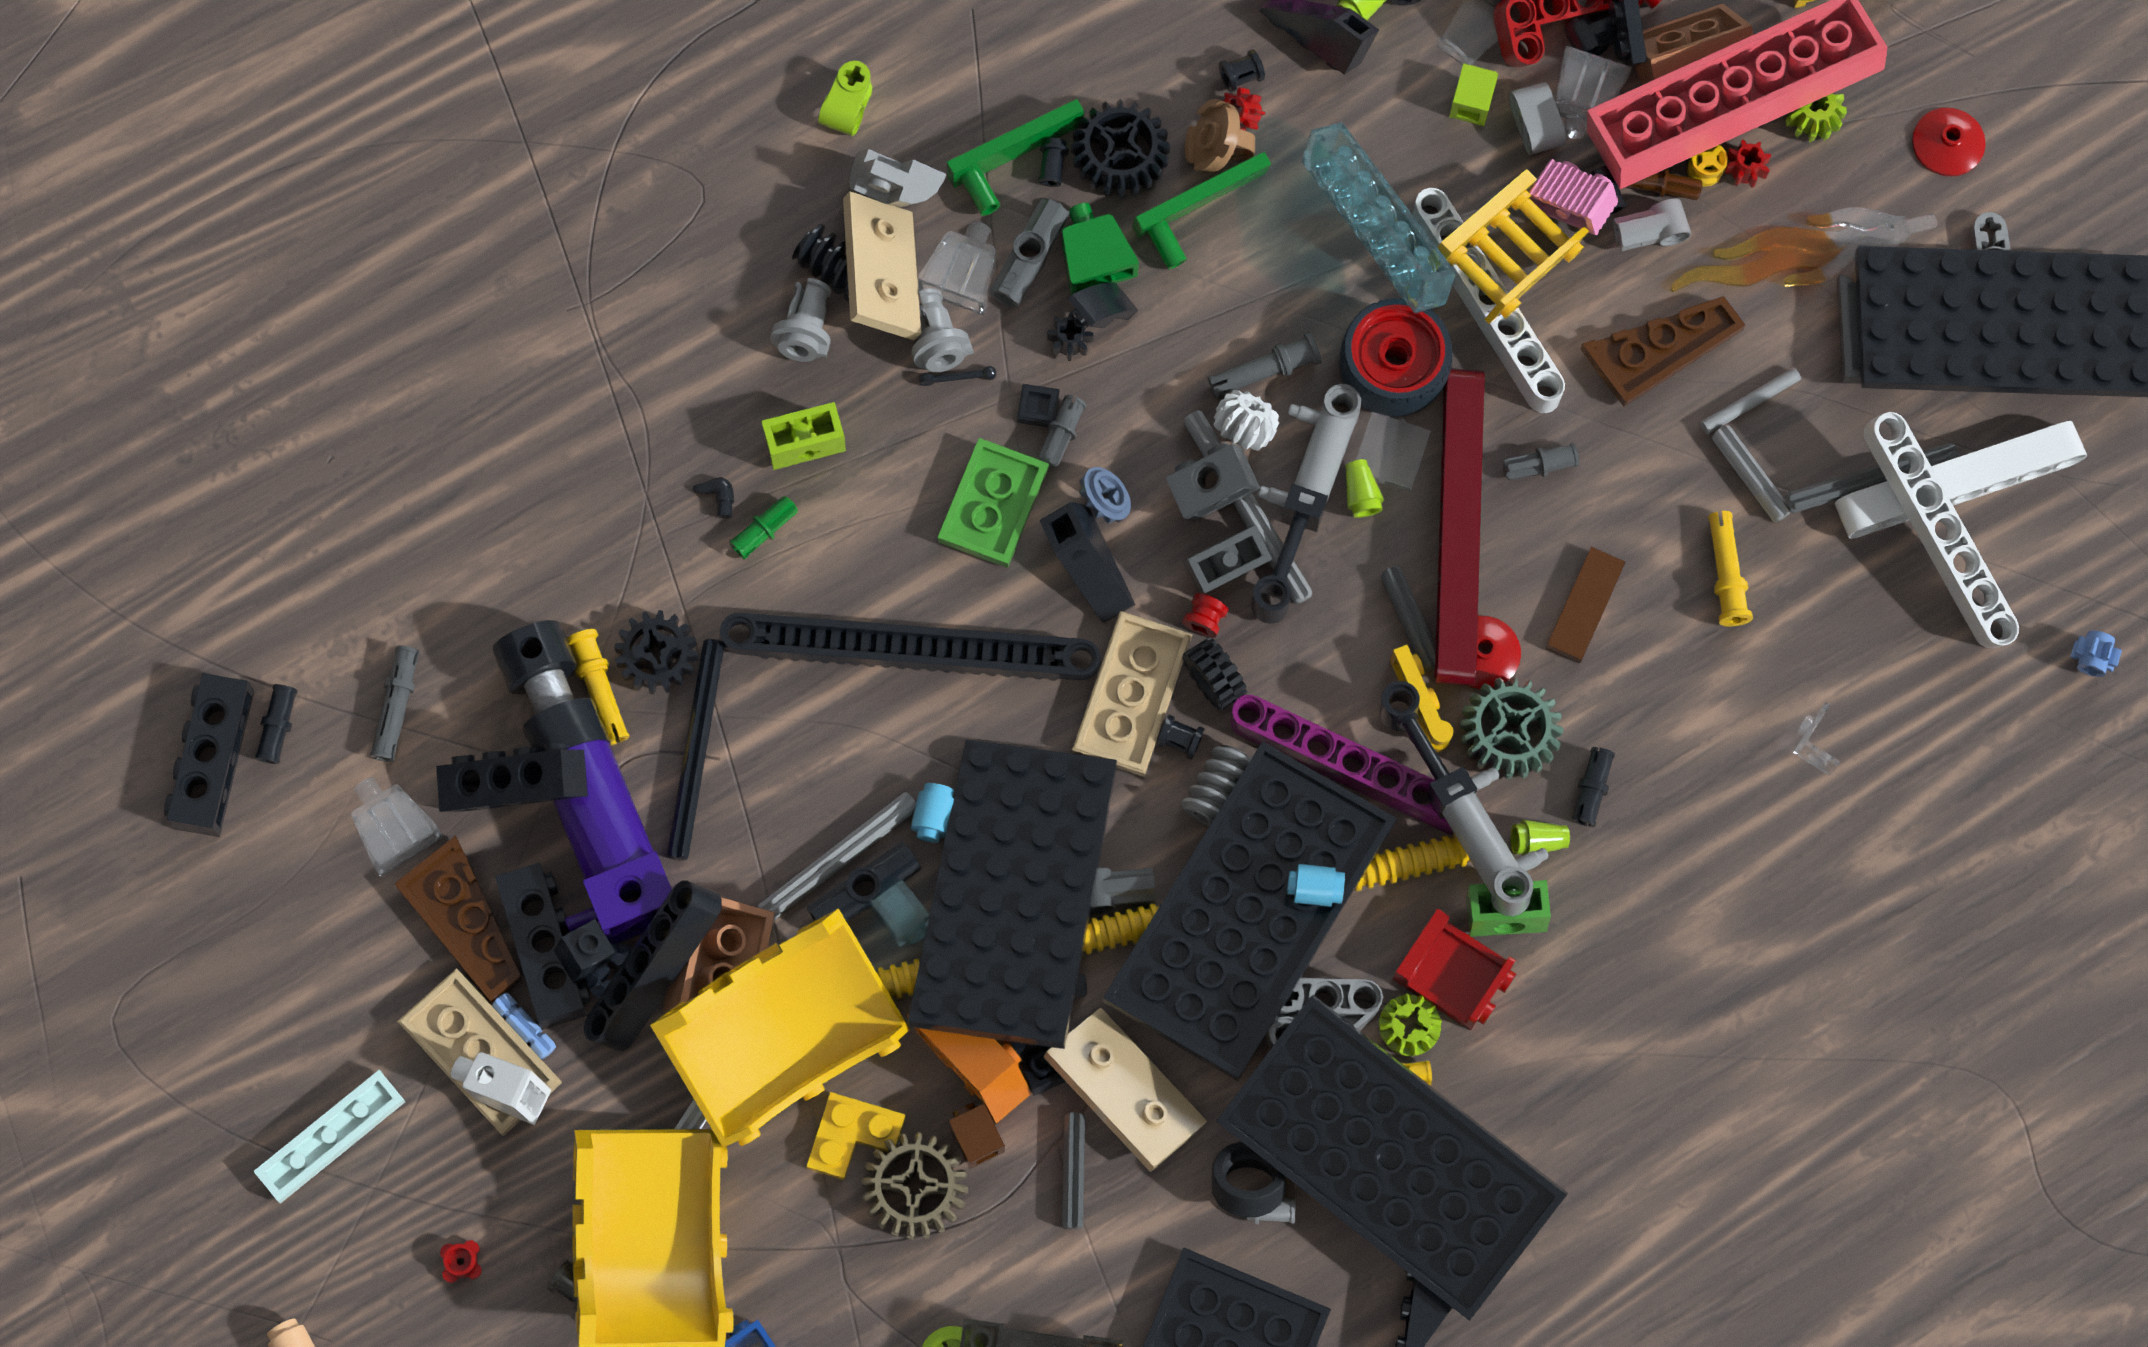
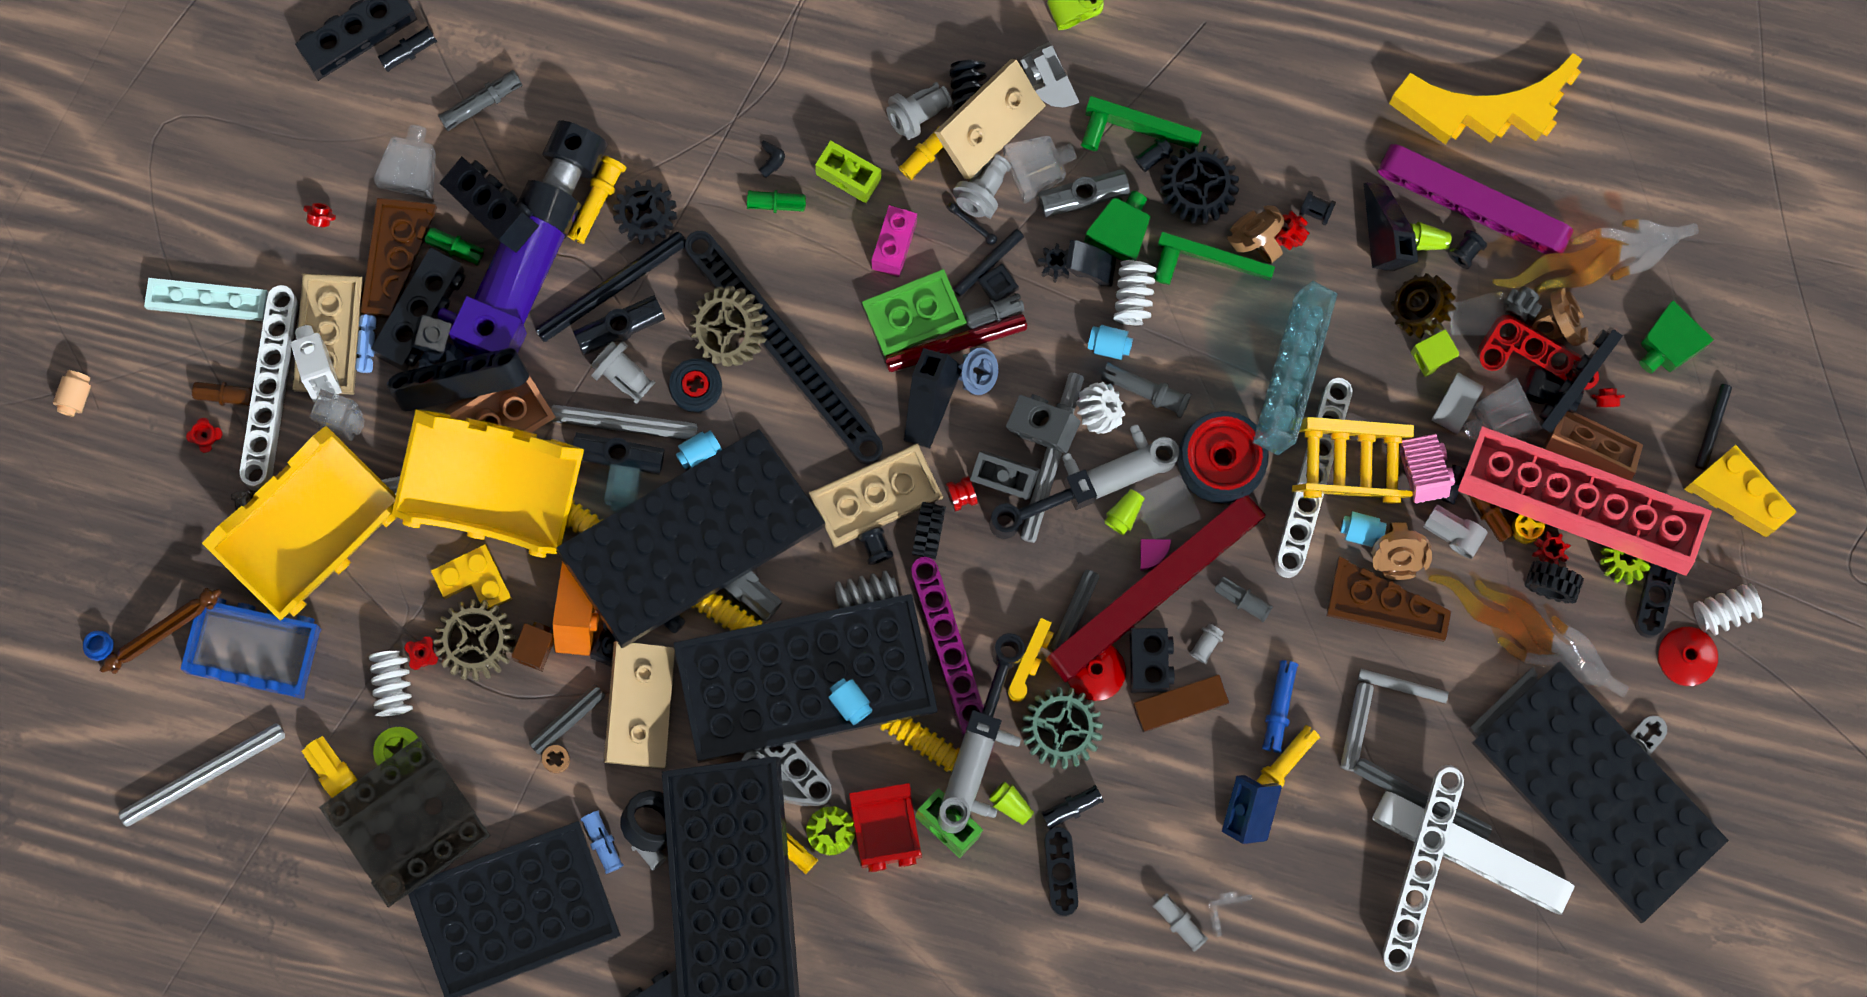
camera: 45 degrees right, 5 degrees up
none -> reddish brown axle [192,382,253,406]
none -> white beam [240,285,299,491]
none -> red plate [303,203,336,227]
none -> clear brick [310,389,365,441]
none -> white piece [369,651,413,717]
none -> red plate [404,636,439,670]
none -> green axle [425,228,485,266]
none -> medium nougat bush [542,745,570,774]
none -> black piece [573,295,665,356]
none -> medium blue pin [581,810,624,874]
none -> light grey piece [591,341,656,404]
none -> black bush [669,359,722,412]
none -> dark tan gear [689,286,769,367]
none -> dark pink brick [872,205,917,277]
none -> dark red axle [885,314,1027,372]
none -> yellow pin [898,126,943,181]
none -> black bar [953,229,1024,297]
none -> black beam [1044,827,1079,917]
none -> medium azure brick [1088,325,1133,360]
none -> white piece [1113,260,1157,326]
none -> black brick [1129,628,1175,693]
none -> dark pink tile [1140,539,1171,571]
none -> light grey pin [1152,893,1208,952]
none -> light grey pin [1189,623,1224,664]
none -> dark blue panel [1222,775,1282,844]
none -> blue pin [1262,660,1299,753]
none -> medium azure brick [1340,511,1387,547]
none -> medium nougat tile [1371,522,1433,580]
none -> dark brown gear [1391,273,1456,339]
none -> black tyre [1524,561,1584,604]
none -> black beam [1635,562,1677,638]
none -> white piece [1693,583,1763,636]

